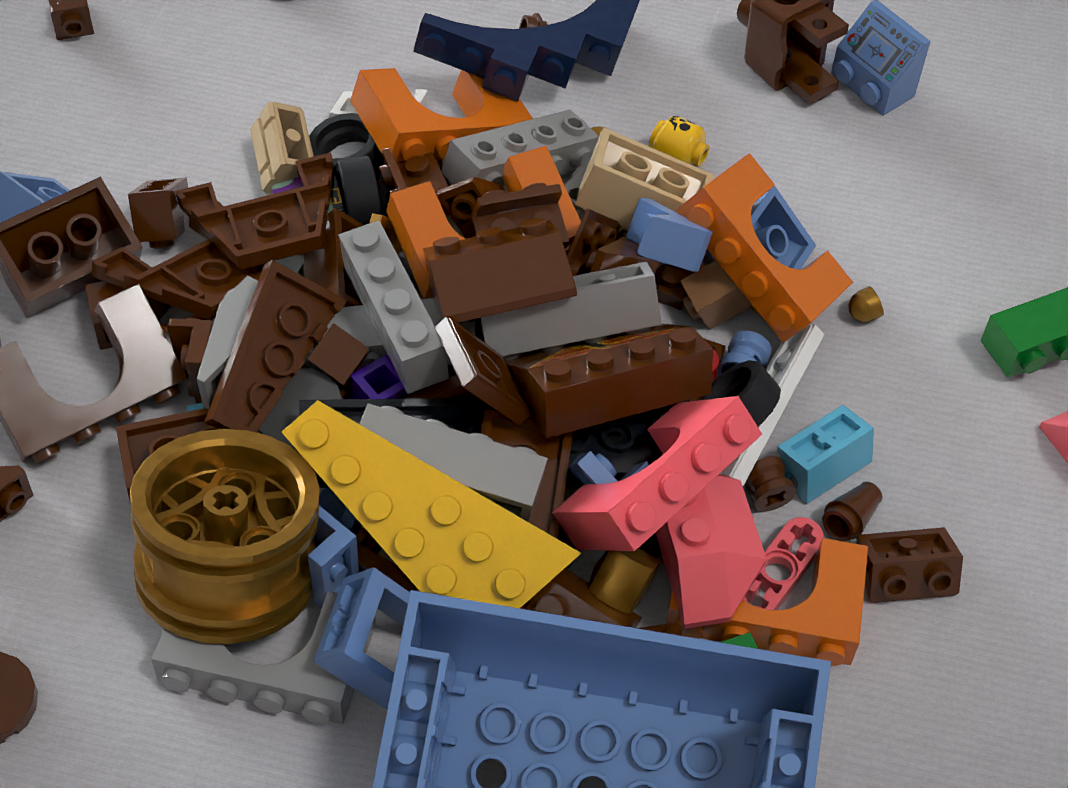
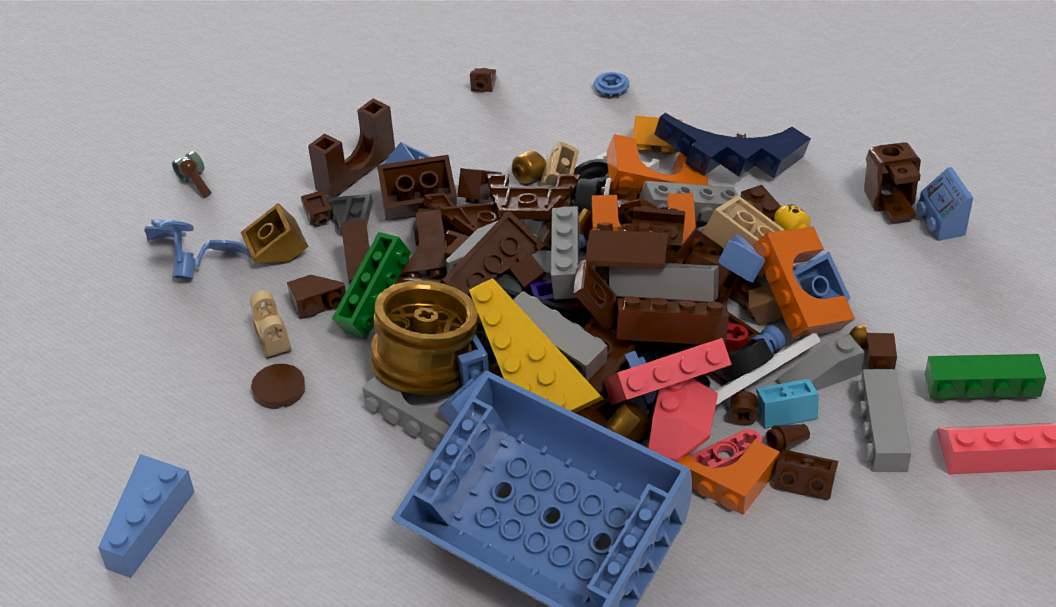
camera: 30 degrees right, 10 degrees down
none -> green brick [332,232,411,339]
none -> pearl gold head [511,151,546,184]
none -> light orange slope [633,116,683,153]
none -> reddish brown plate [741,185,782,221]
none -> light grey slope [777,335,864,390]
none -> light grey brick [856,369,911,472]
none -> reddish brown brick [864,333,897,369]

